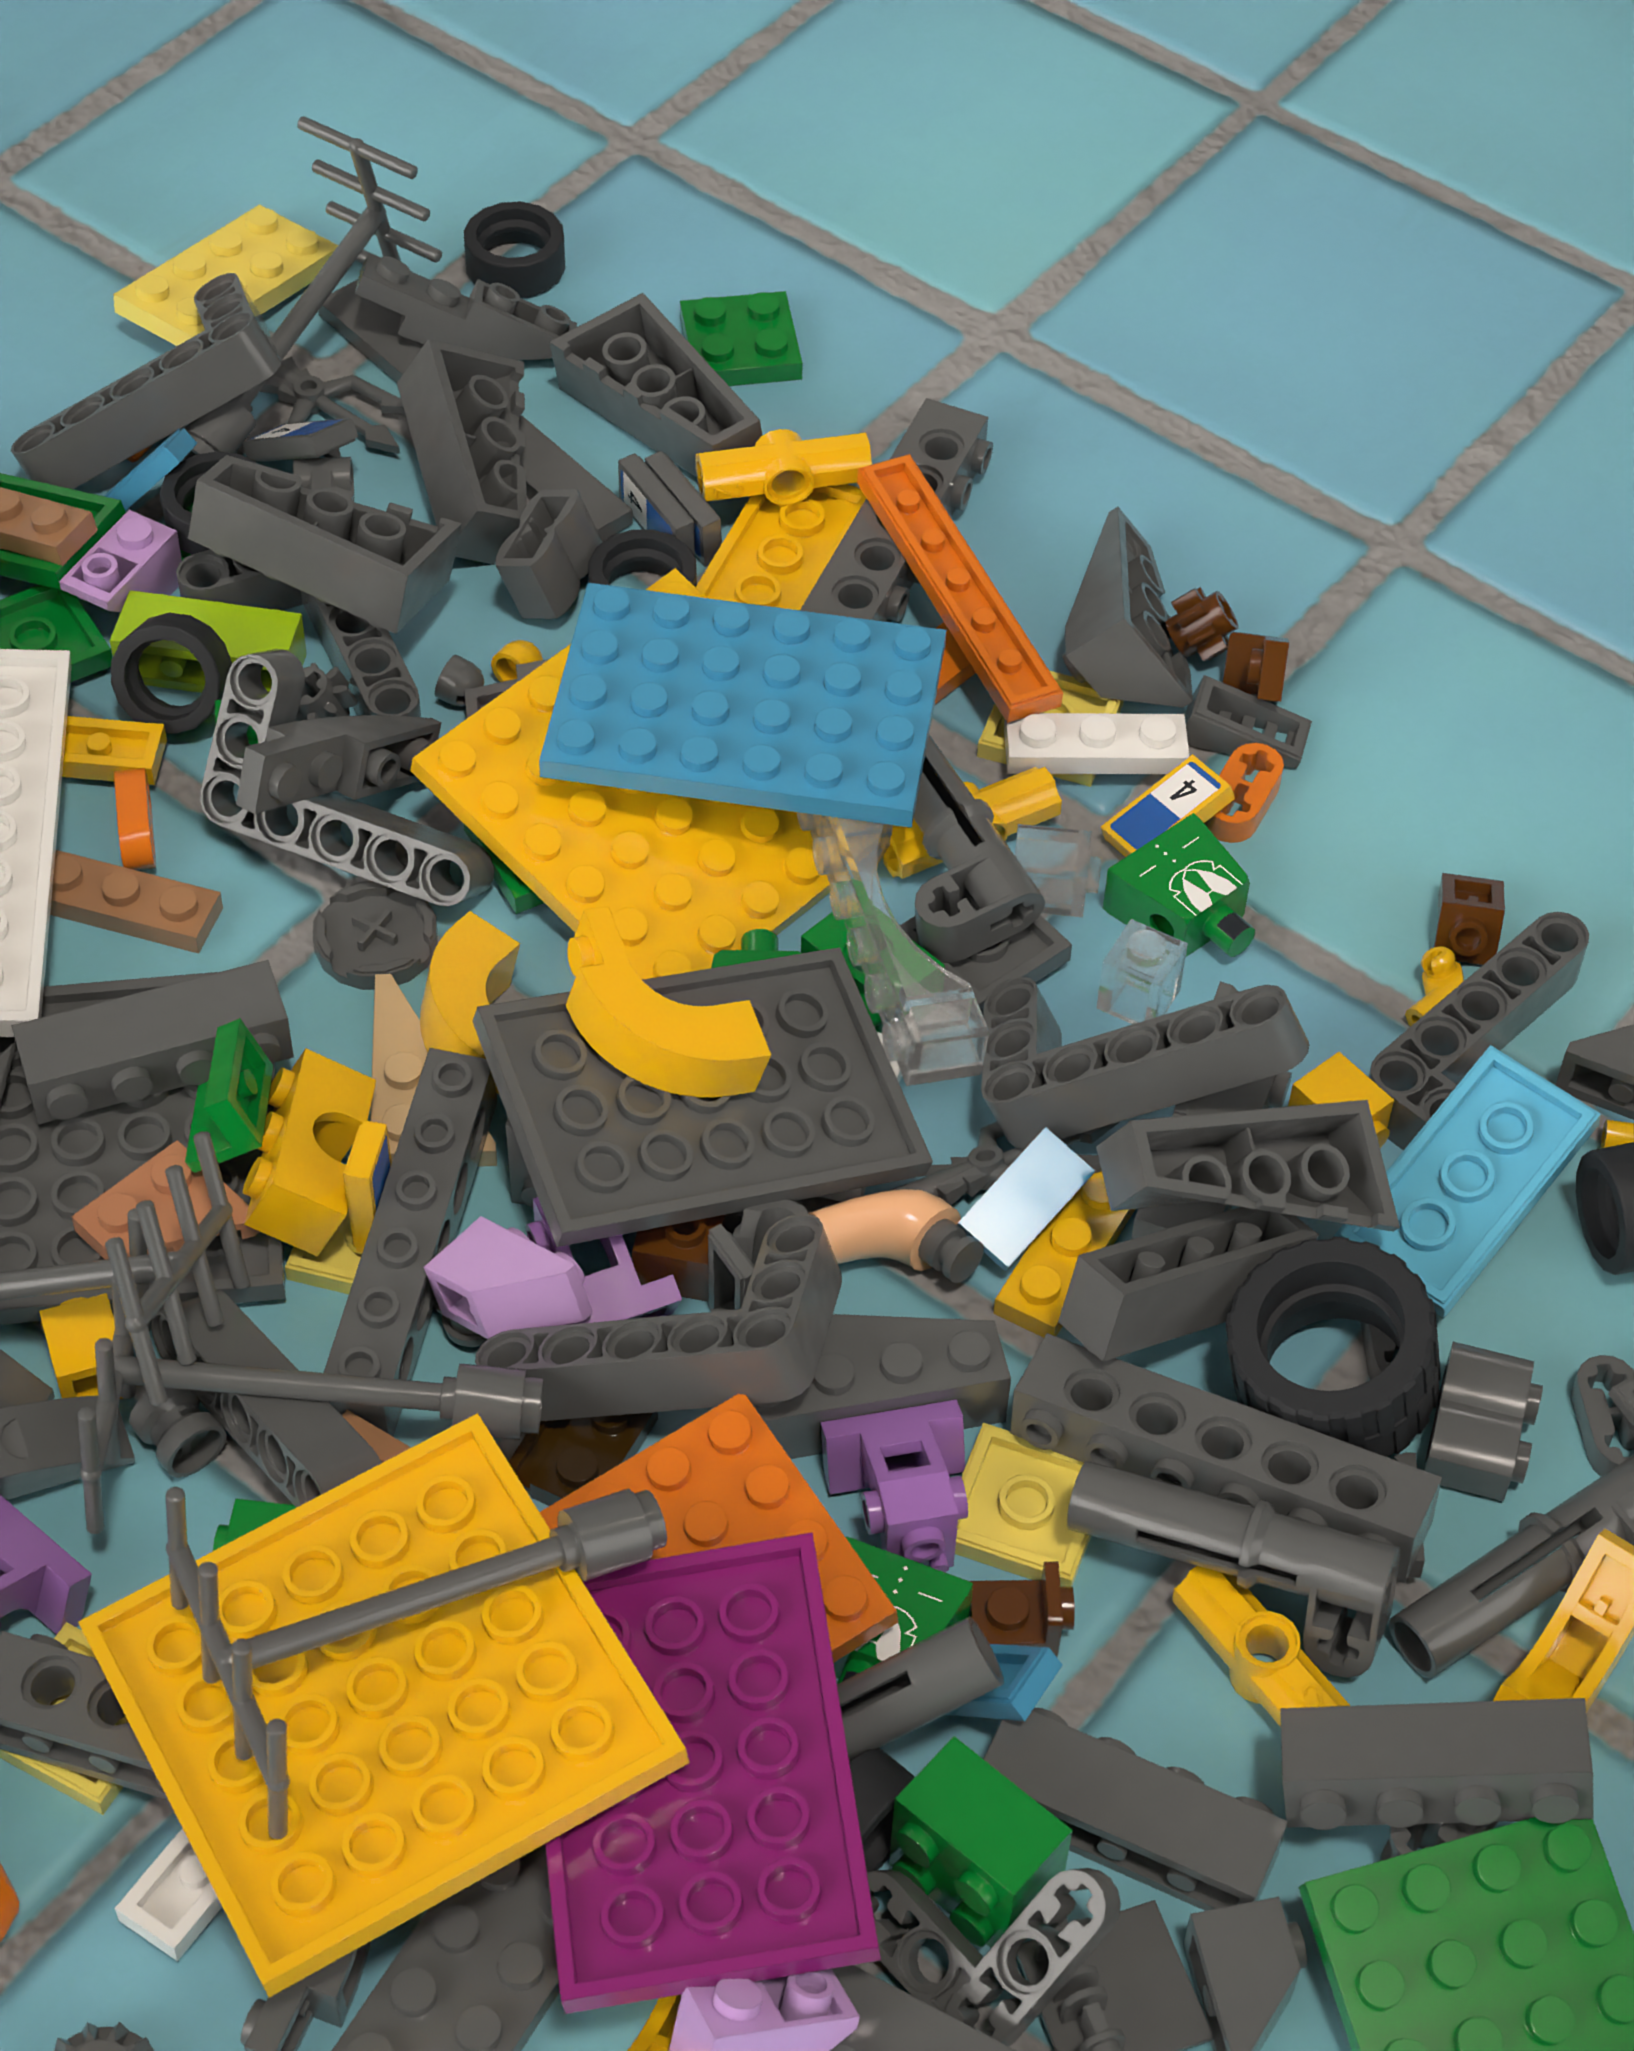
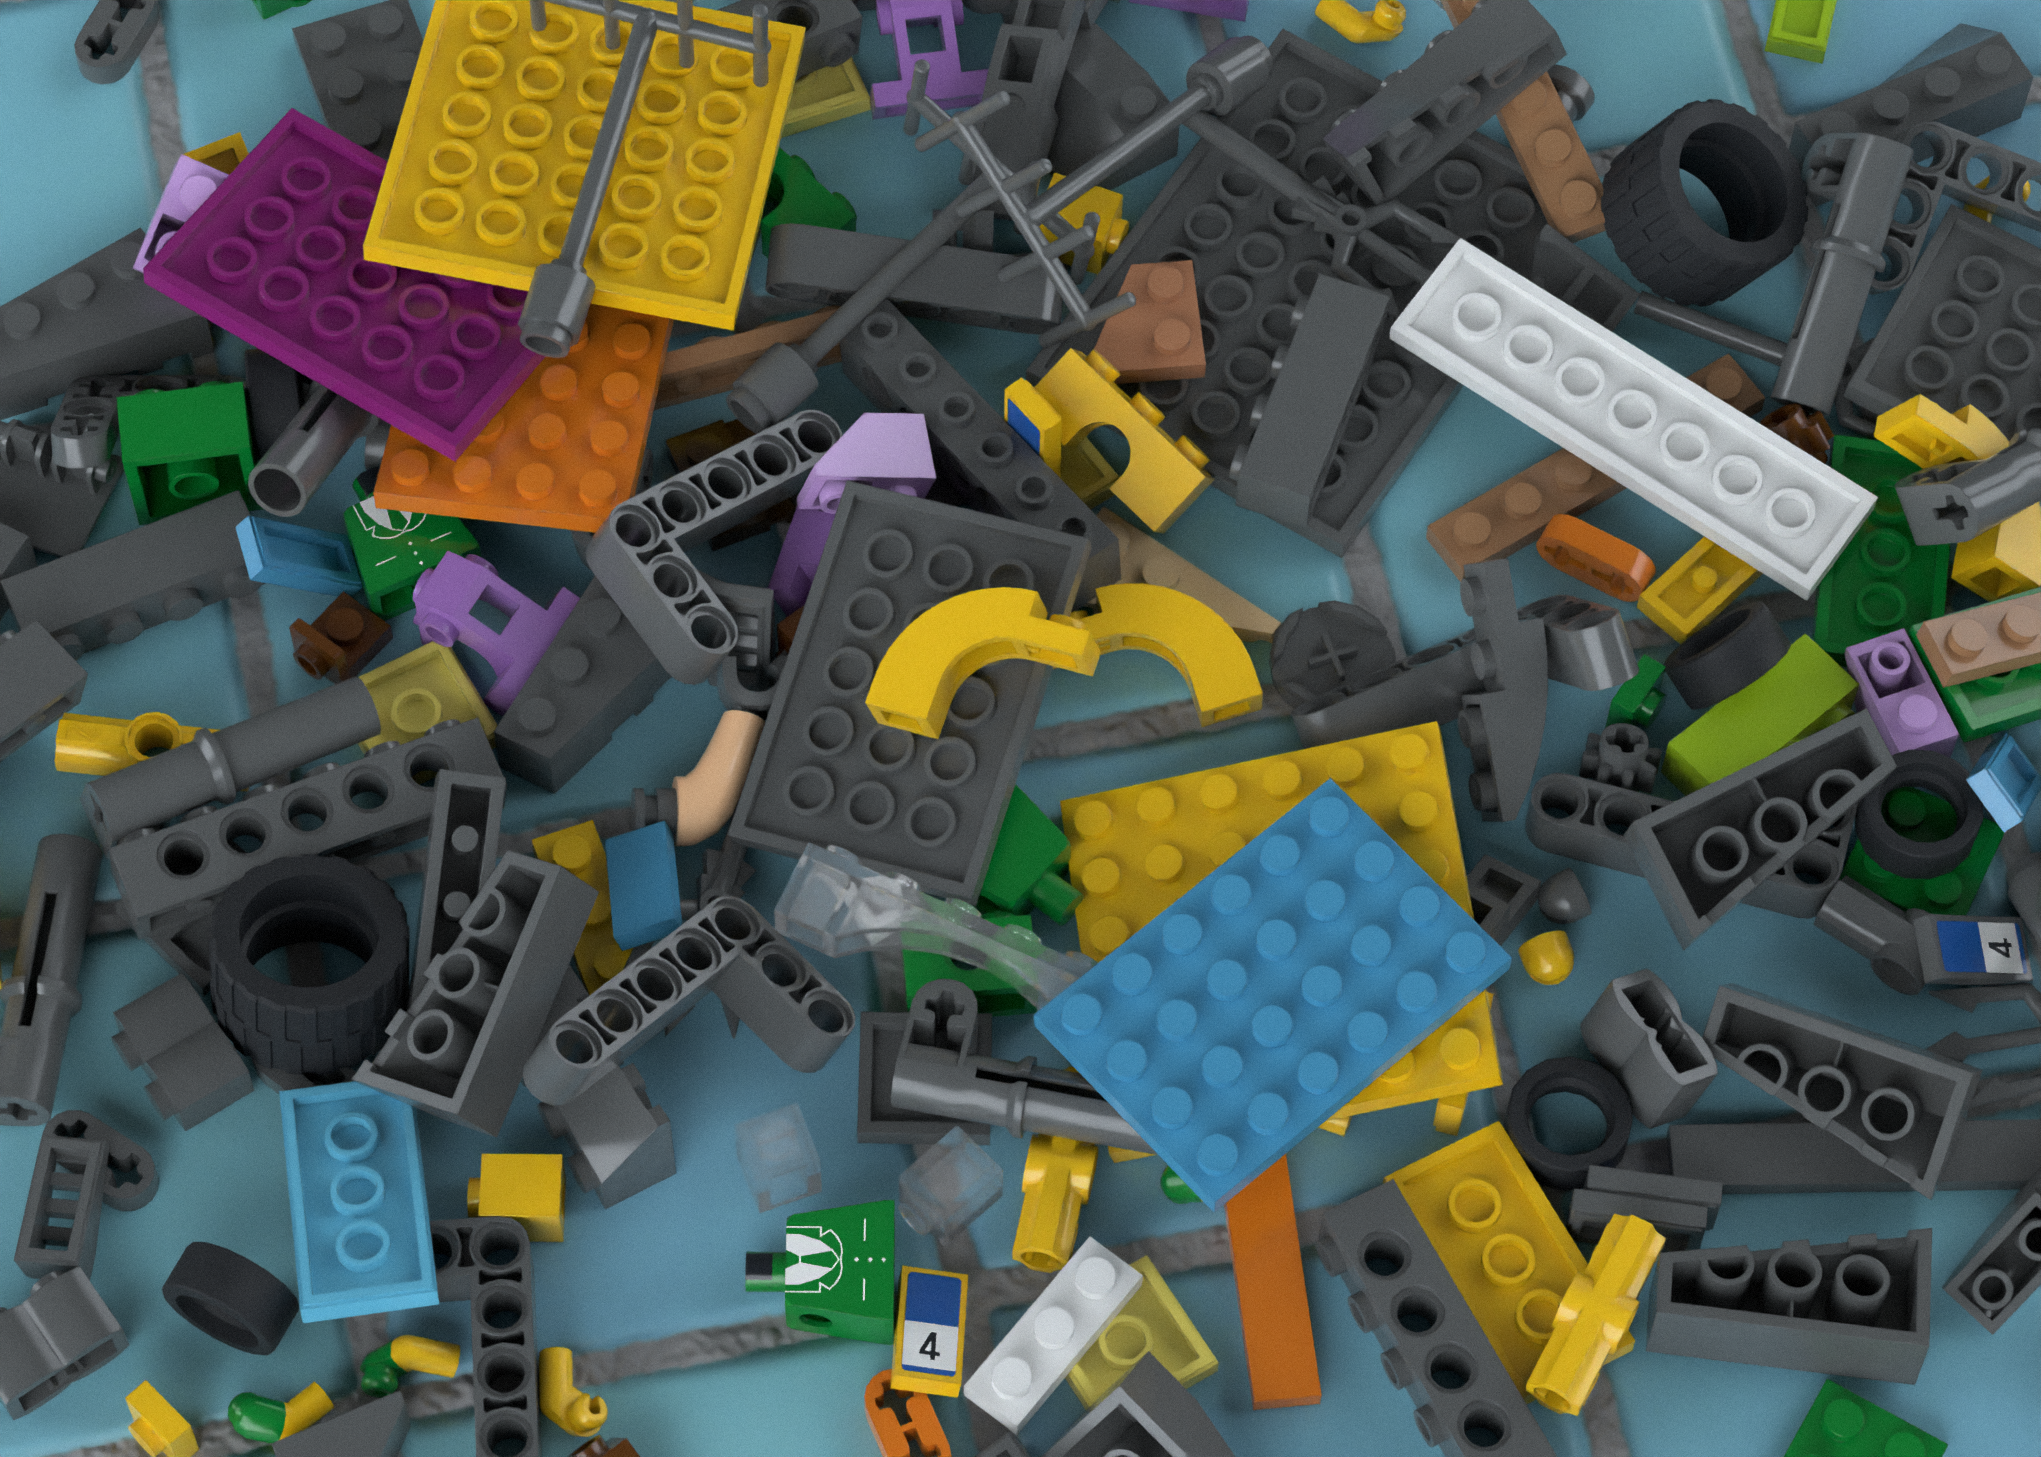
camera: 130 degrees right, 10 degrees up
green panel [185,1018,273,1173] -> none
orange tile [857,454,1063,723] -> none

